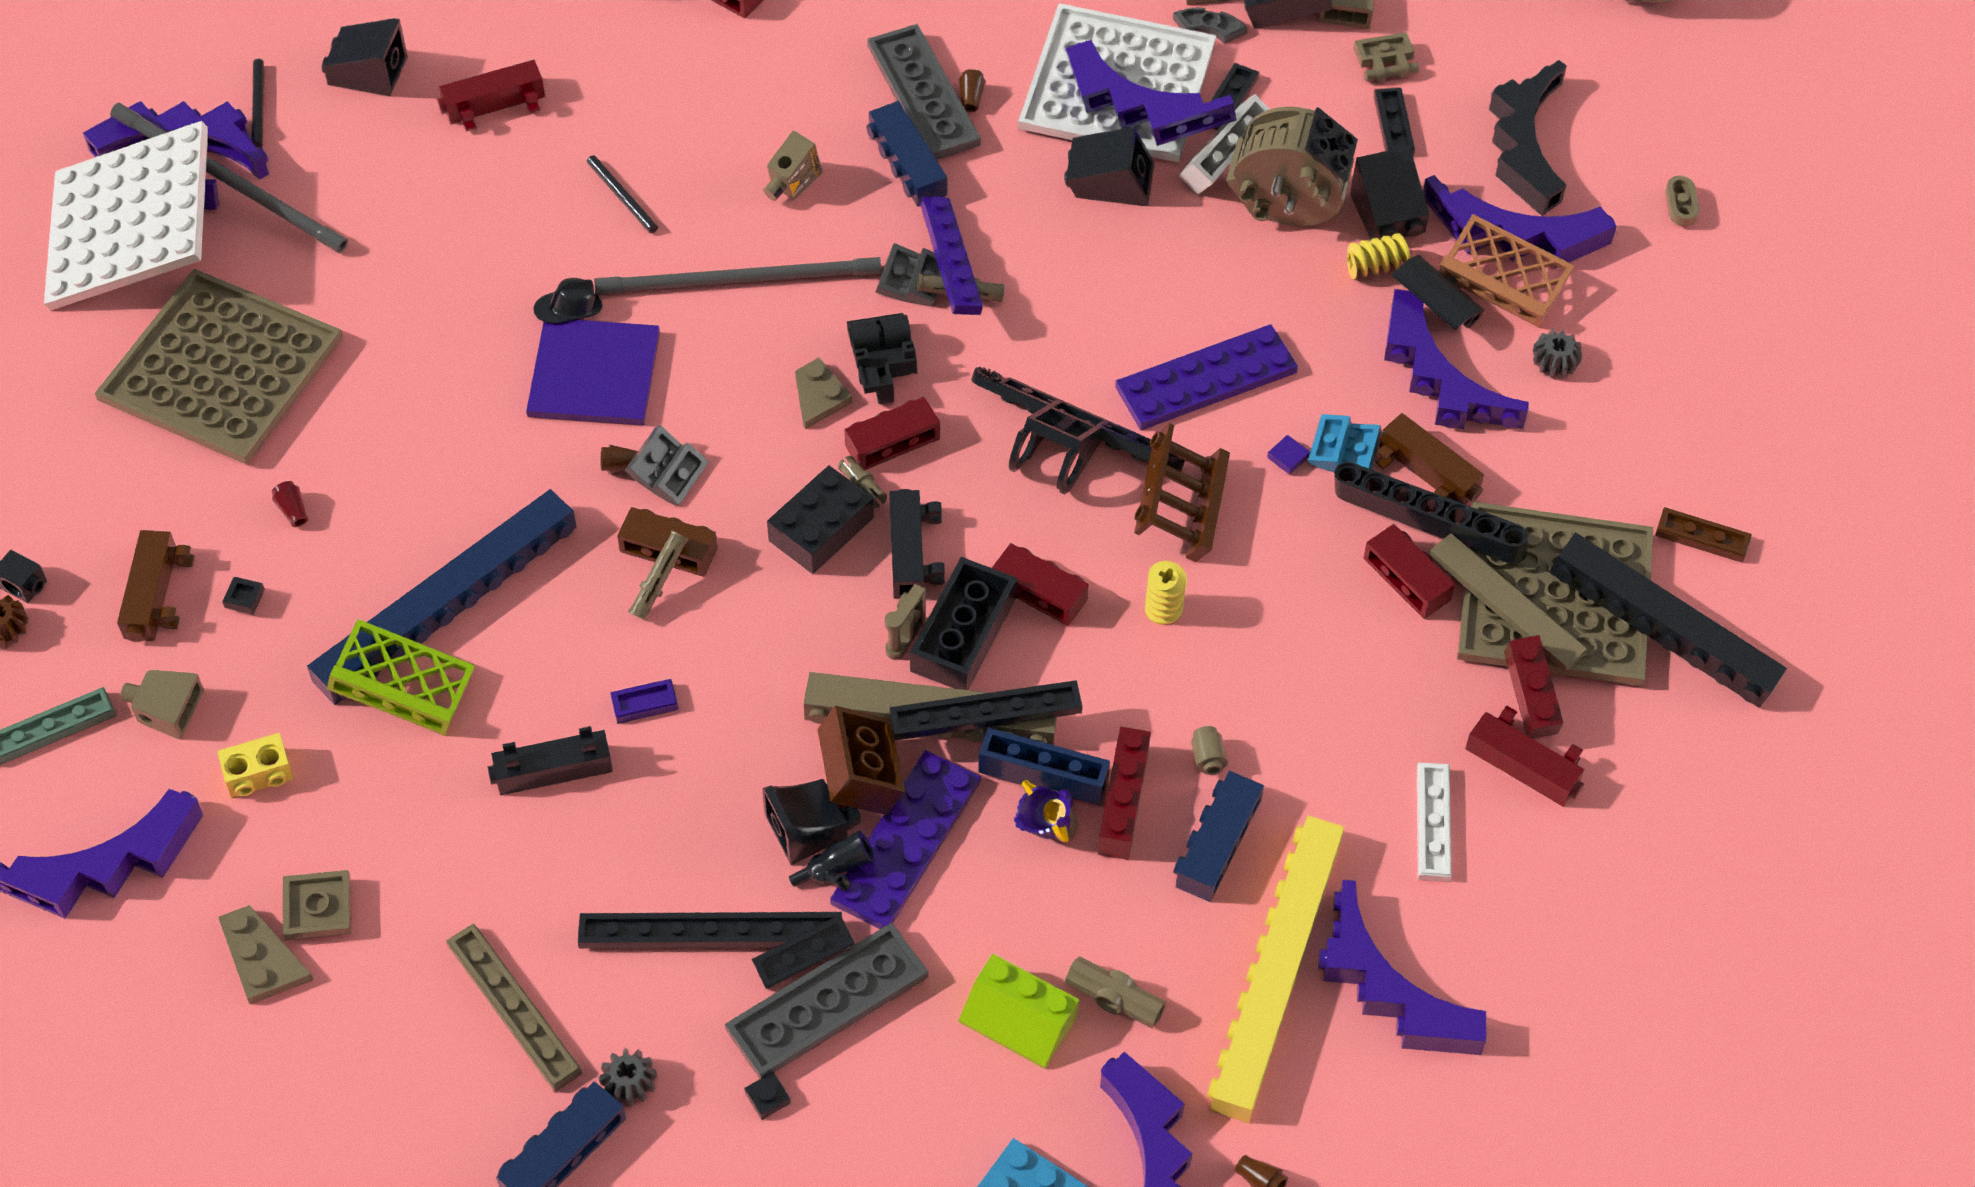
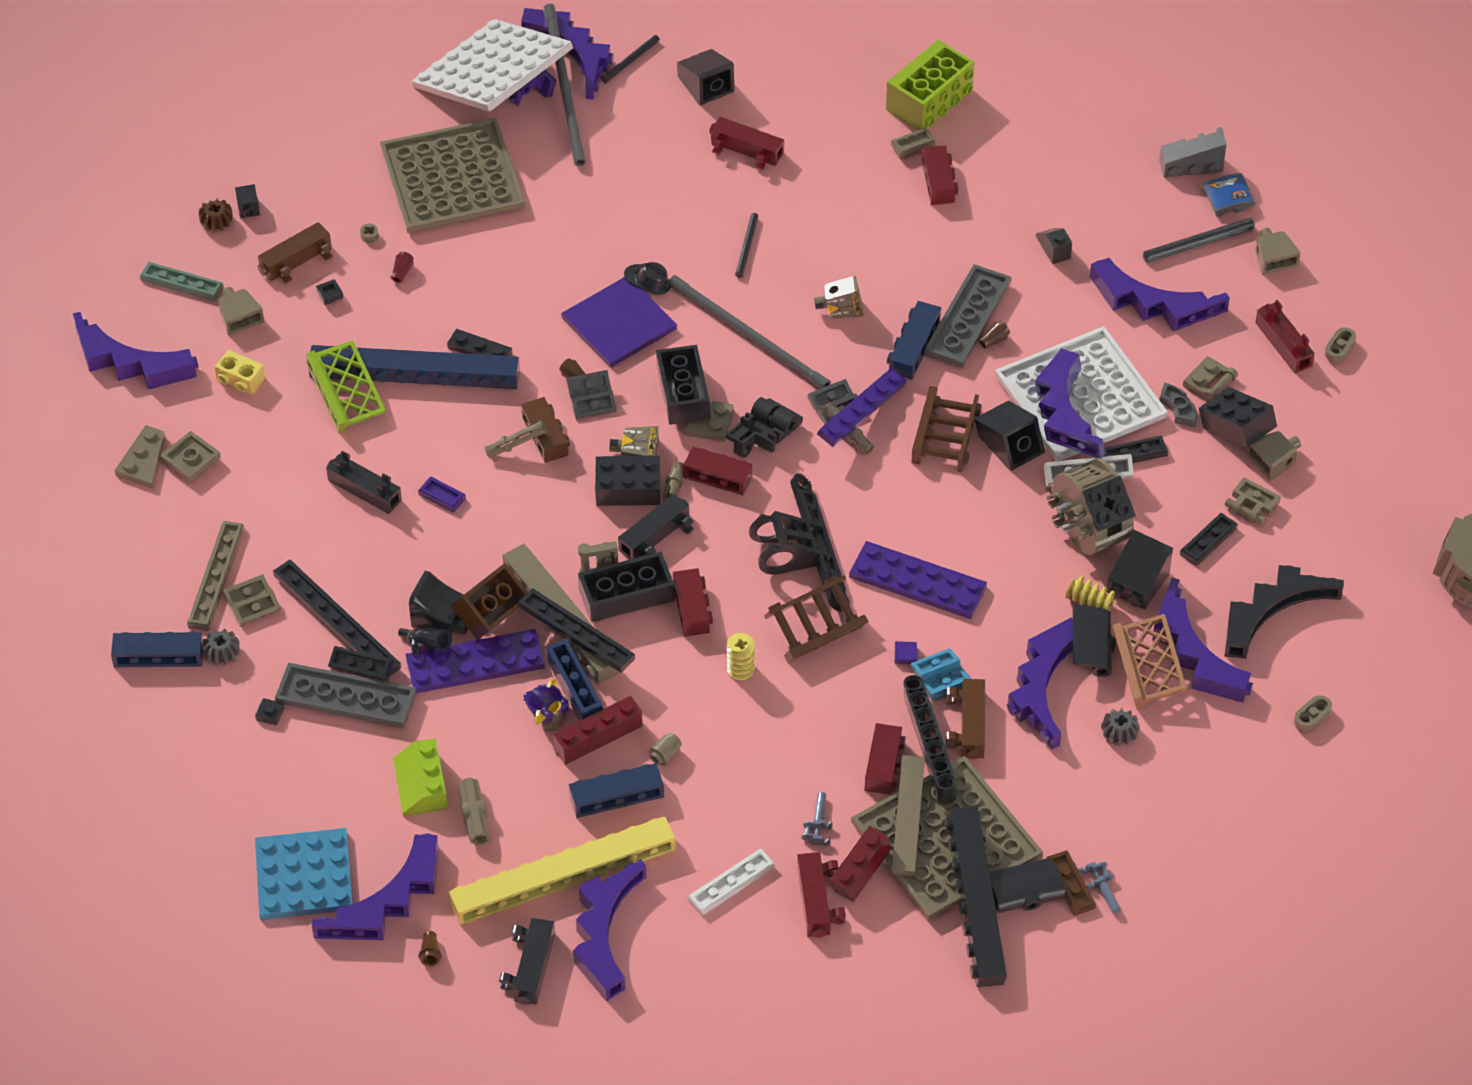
camera: 50 degrees right, 5 degrees down
none -> dark tan slope [223,574,281,625]
none -> dark tan bush [360,223,379,243]
none -> black plate [447,328,513,356]
none -> black brick [499,918,555,1005]
none -> dark tan torso [609,426,659,456]
none -> black brick [656,344,711,425]
none -> sand blue piece [801,792,833,846]
none -> reddish brown fence [911,386,982,472]
none -> black panel [989,858,1065,914]
none -> sand blue piece [1079,862,1121,914]

